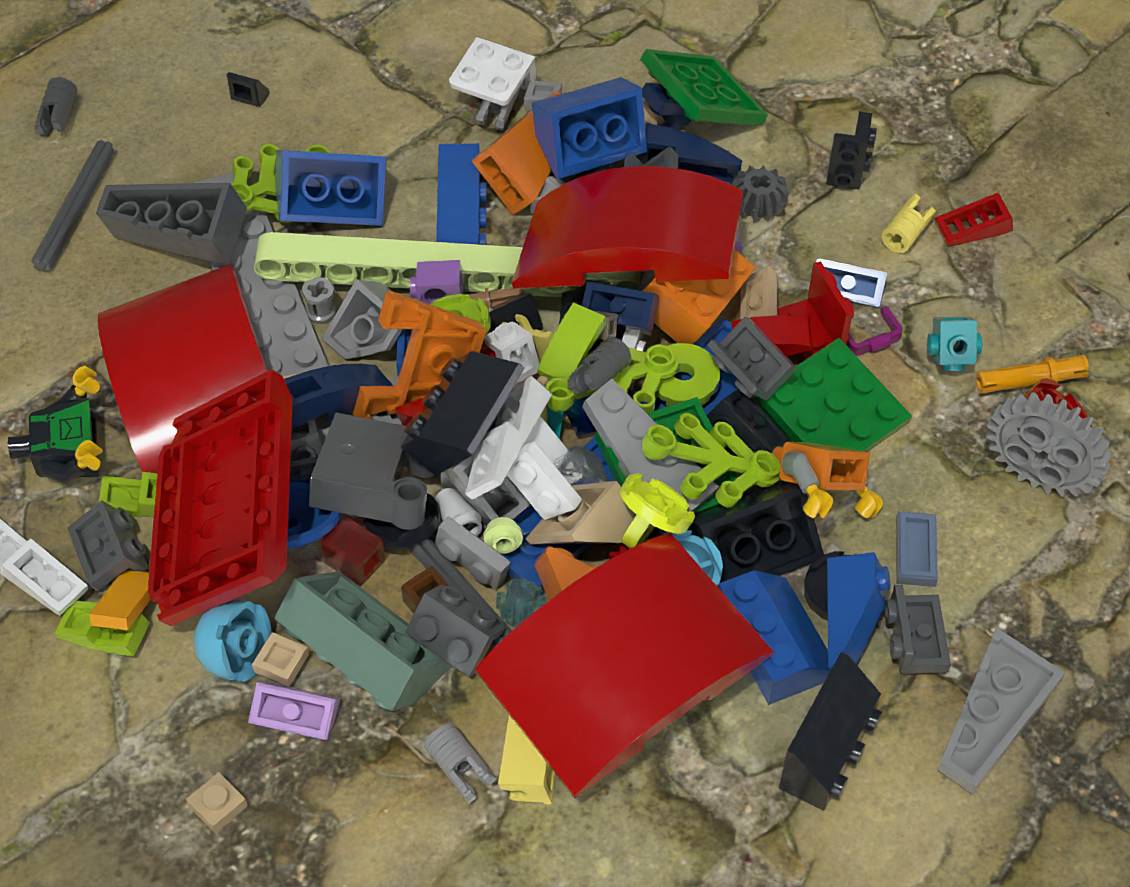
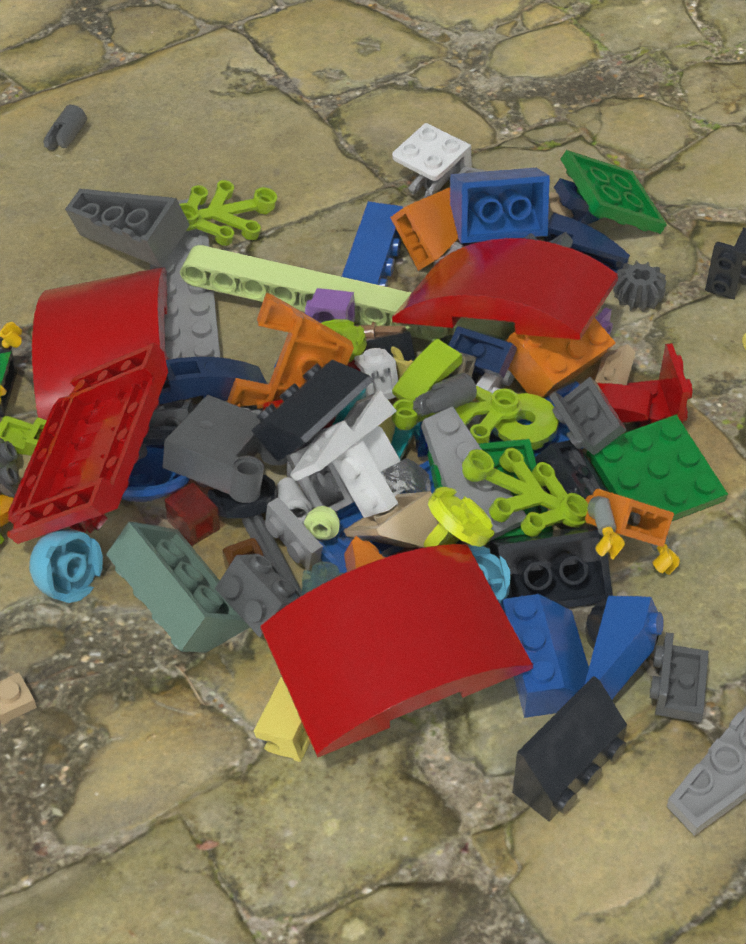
camera: 15 degrees right, 5 degrees down
dark grey axle [32,140,114,272] -> none
black slope [227,72,269,107] -> none
lavender slope [248,682,341,740] -> none
tan plate [252,632,309,687] -> none
blue slope [275,150,386,226] -> none
light grey bush [302,277,337,324] -> none
light grey slope [322,279,403,359] -> none
light grey hinge [424,723,497,804] -> none
slope [817,258,887,308] -> none
magenta piece [846,306,903,356] -> none
sand blue tile [896,511,938,587] -> none

